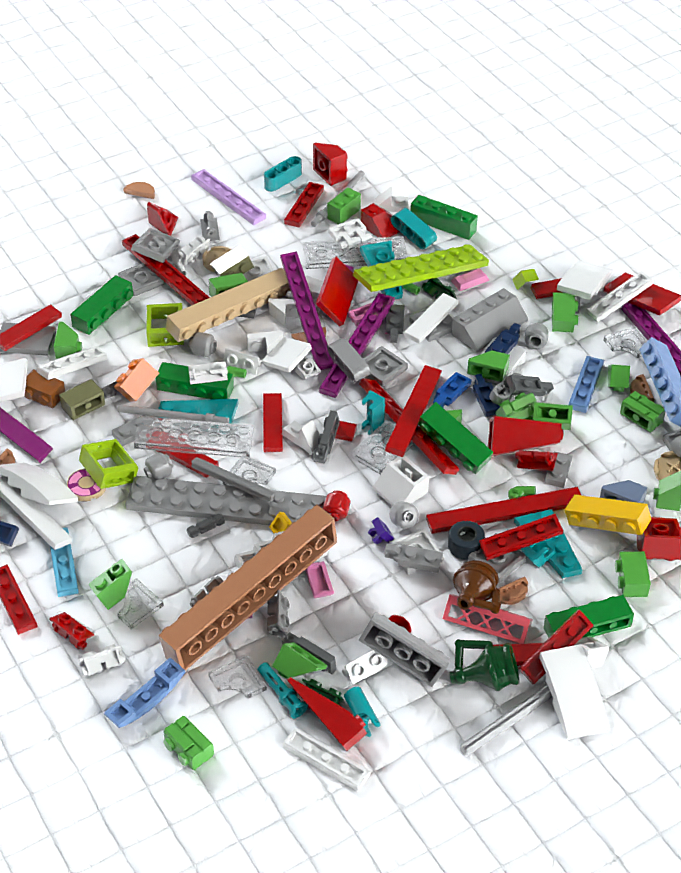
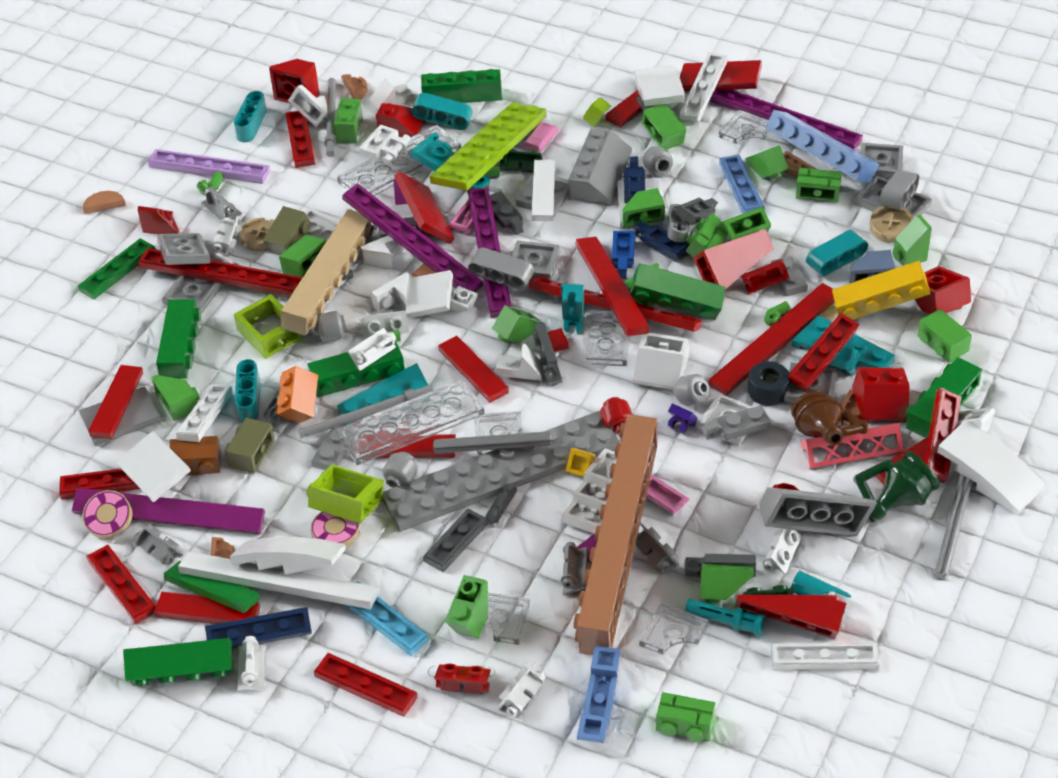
camera: 30 degrees left, 0 degrees up
none -> green tile [78,238,156,300]
none -> bright green arm [197,172,223,194]
none -> teal beam [235,359,260,422]
none -> white slope [288,85,328,128]
none -> nougat tile [341,74,368,100]
none -> dark grey tile [423,508,488,573]
none -> bright green slope [491,305,545,343]
none -> teal beam [806,230,869,276]
none -> red slope [852,367,910,422]

